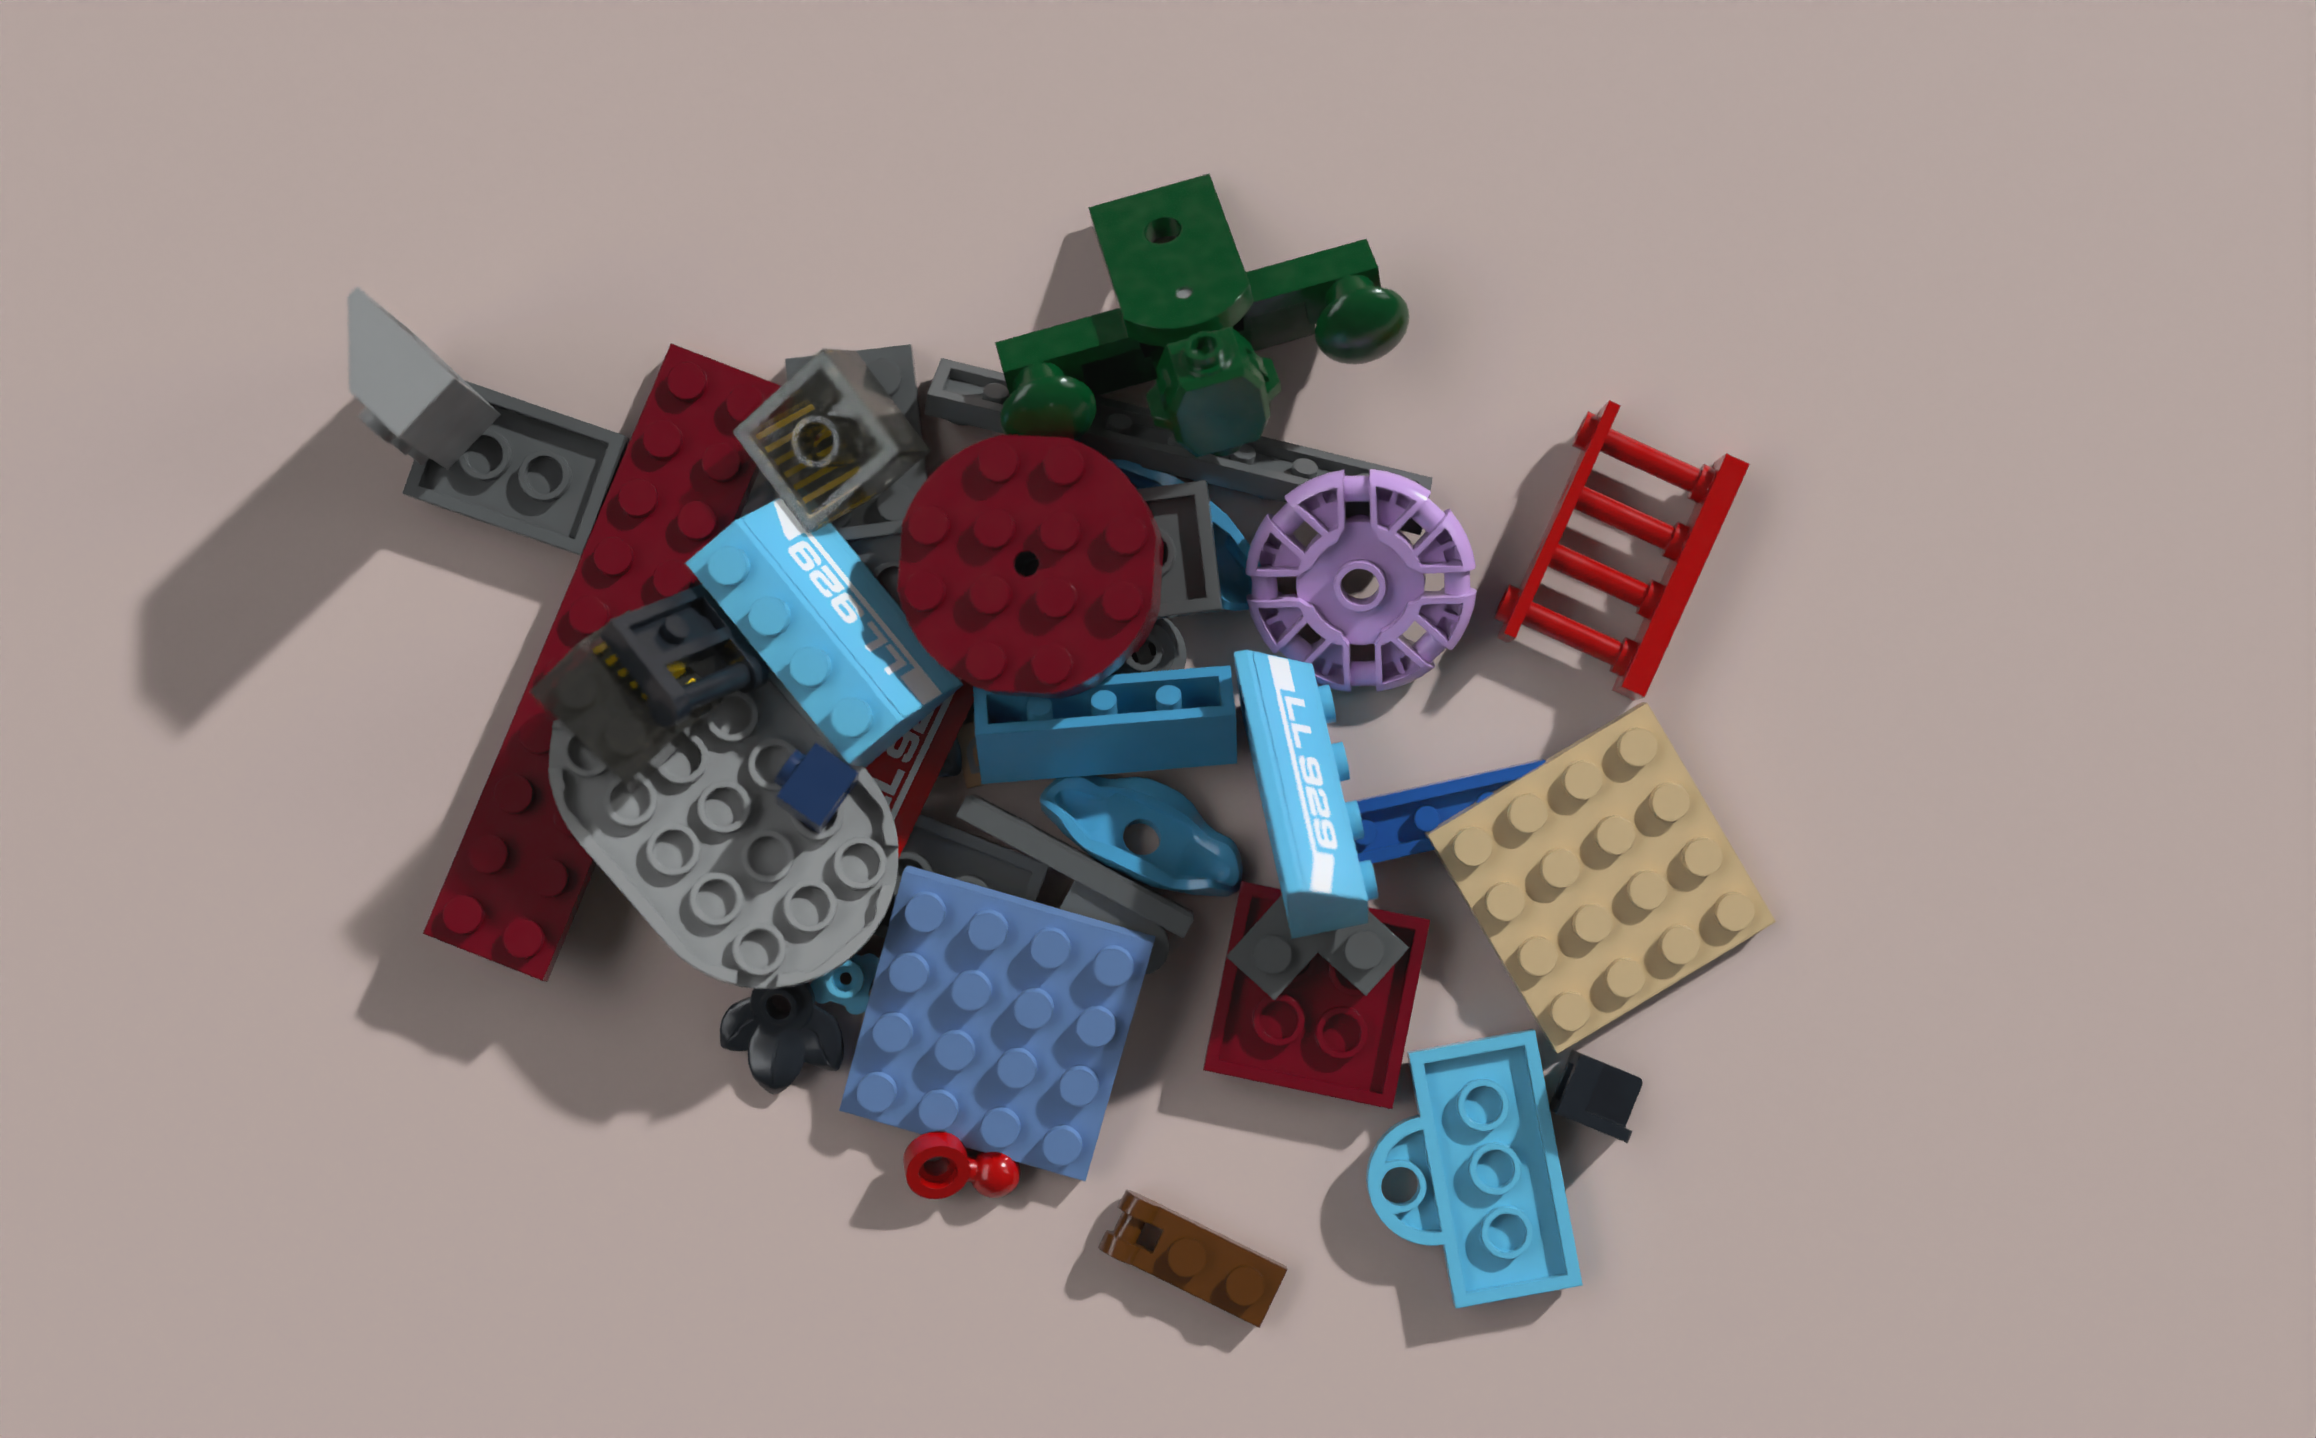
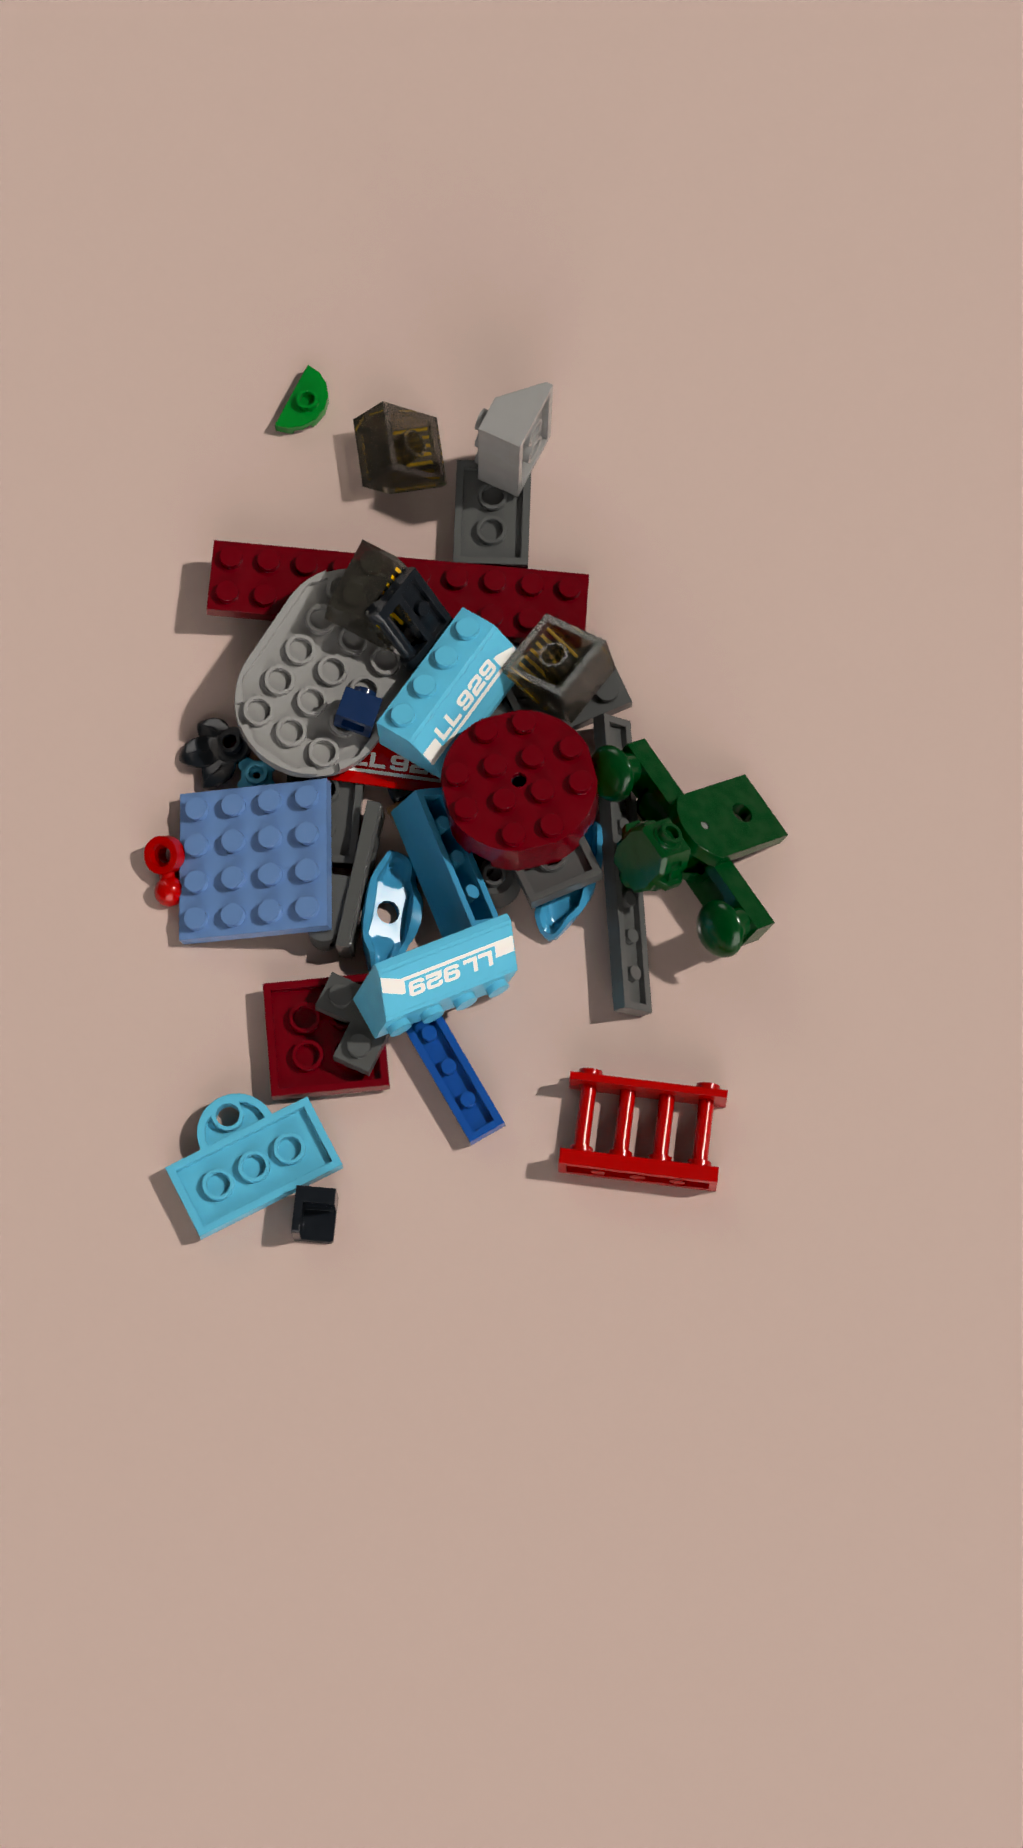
camera: 75 degrees right, 15 degrees down
reddish brown plate [1098,1189,1288,1328] -> none
lavender plate [1245,469,1477,692] -> none
tan plate [1424,702,1776,1054] -> none
none -> green plate [275,365,329,434]
none -> clear smoke slope [353,401,447,494]

